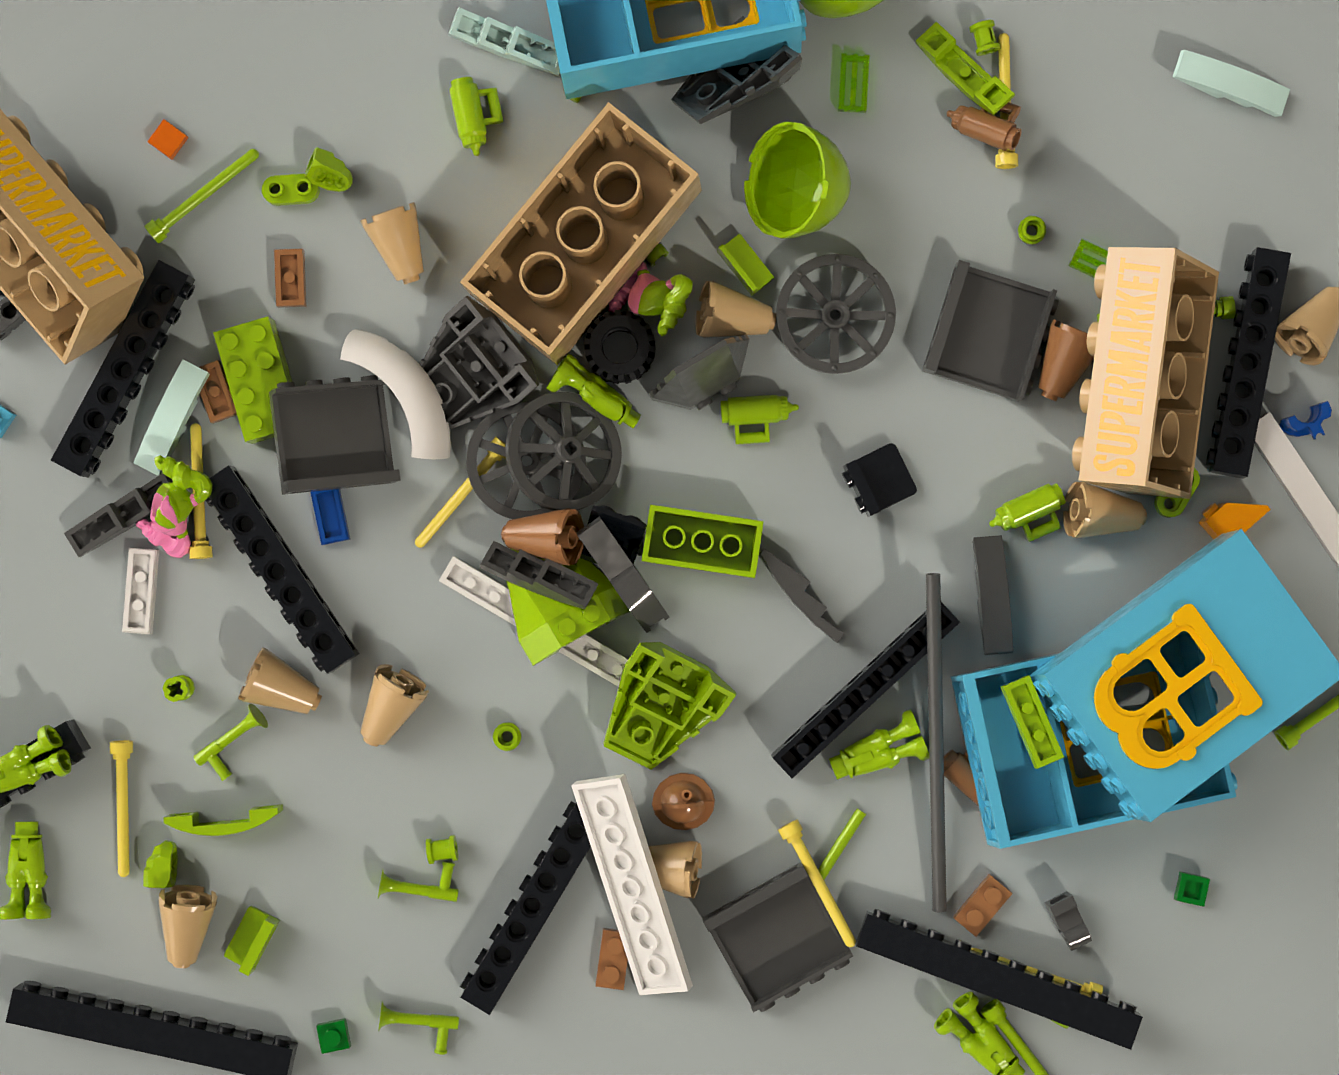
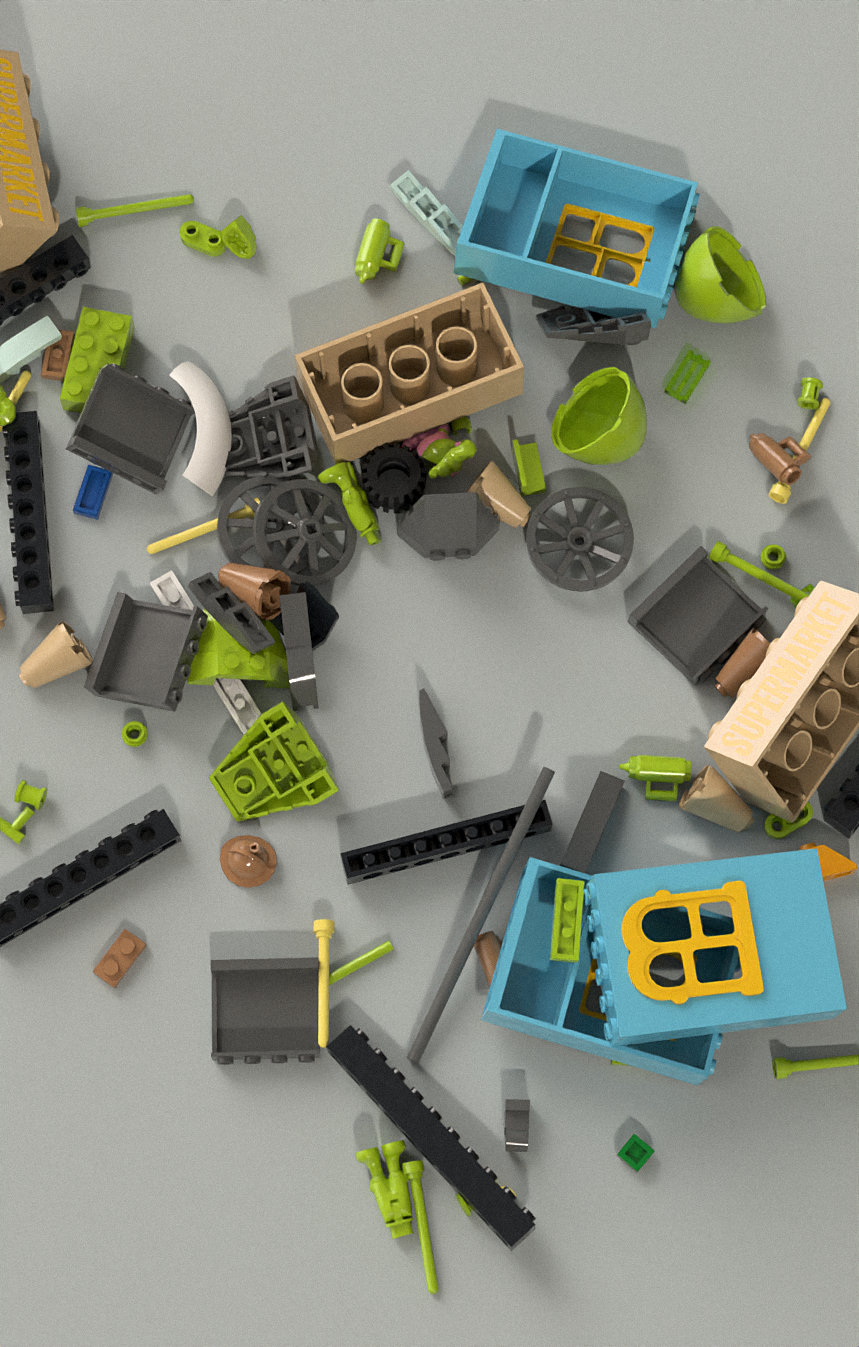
camera: 20 degrees right, 15 degrees down
orange tile [147,119,189,160] -> none
medium nougat plate [274,249,306,308] -> none
tan cone [360,202,424,285] -> none
white plate [571,774,693,995] -> none
lime brick [642,504,764,578] -> none
tan cone [648,841,702,898] -> none
lime piece [720,394,799,444] -> none
lime piece [829,709,929,780] -> none
black bracket [842,443,917,517] -> none
lime slope [916,22,1015,115] -> none
medium nougat plate [953,874,1012,937] -> none
none -> dark grey panel [84,592,208,712]
none -> lime piece [709,541,810,601]

